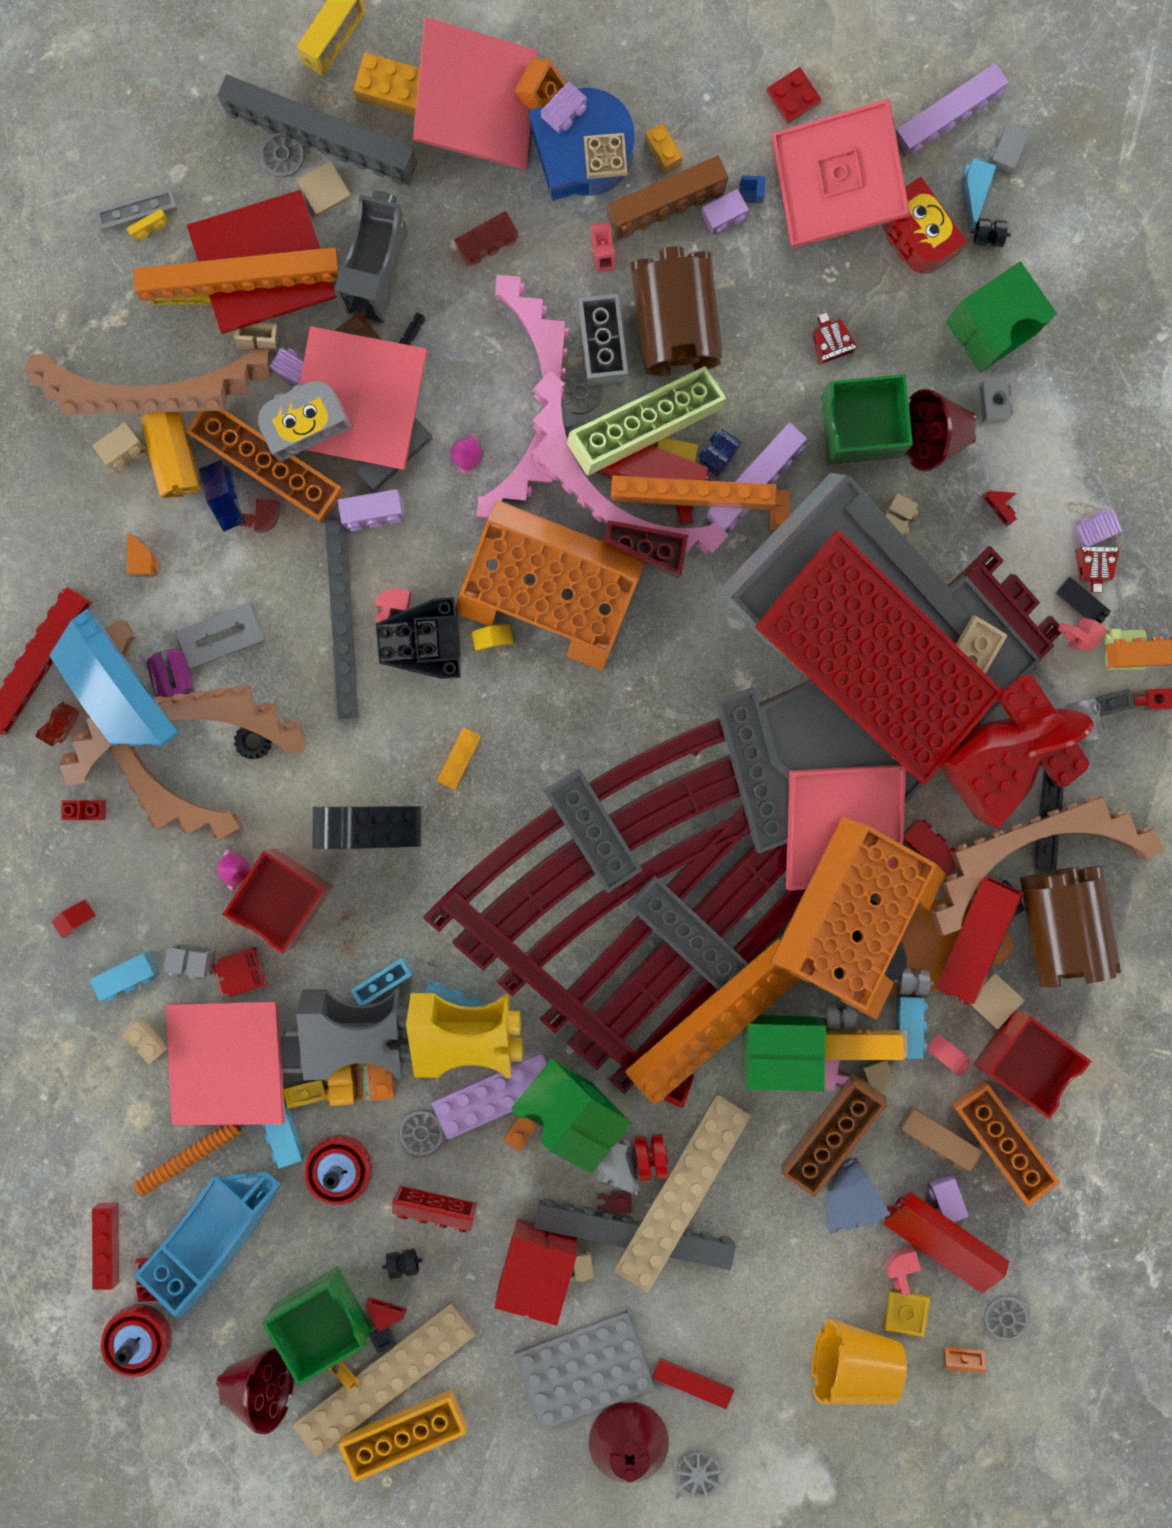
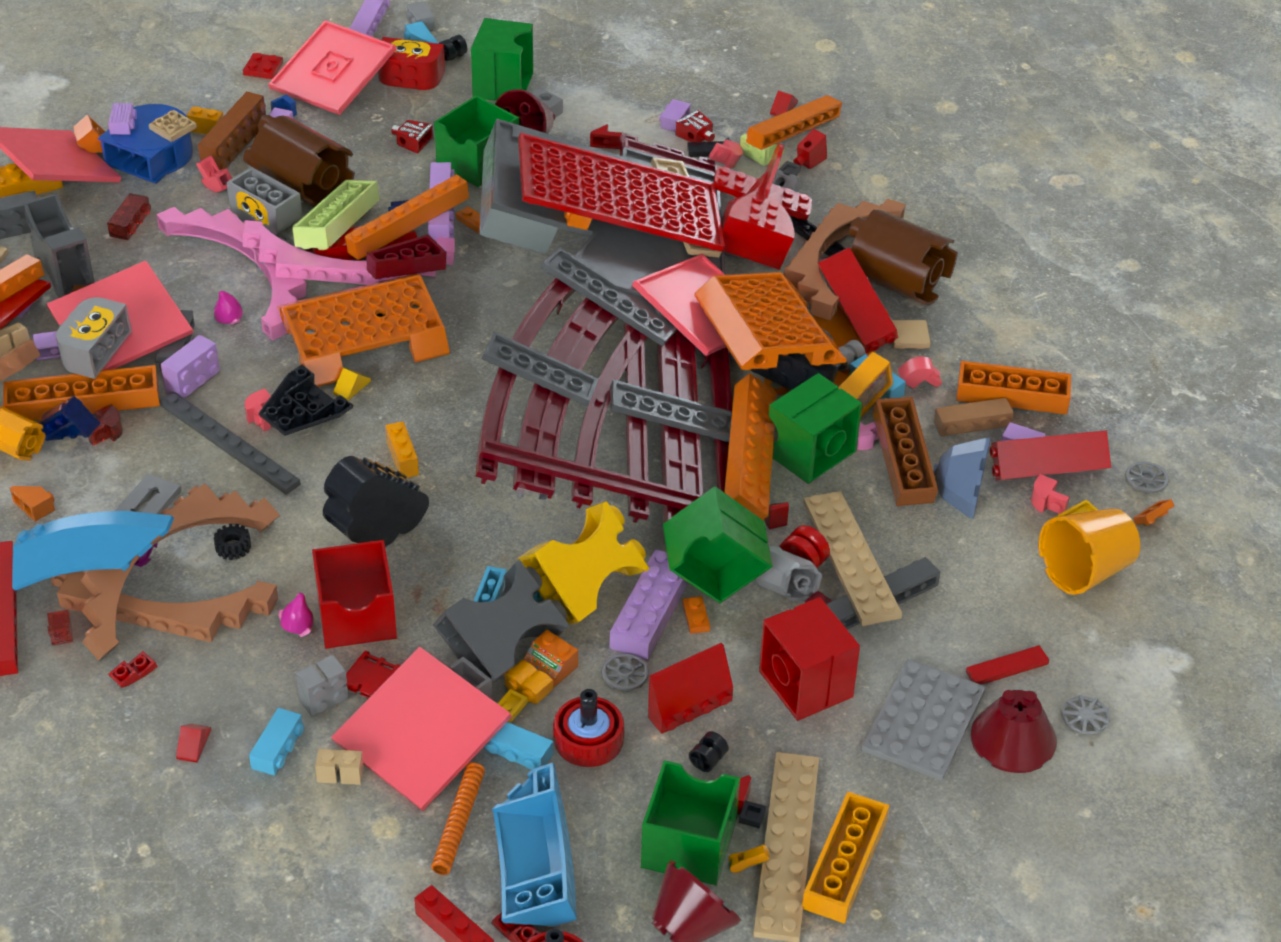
camera: 45 degrees left, 45 degrees down
red piece [973,1009,1092,1120] -> none

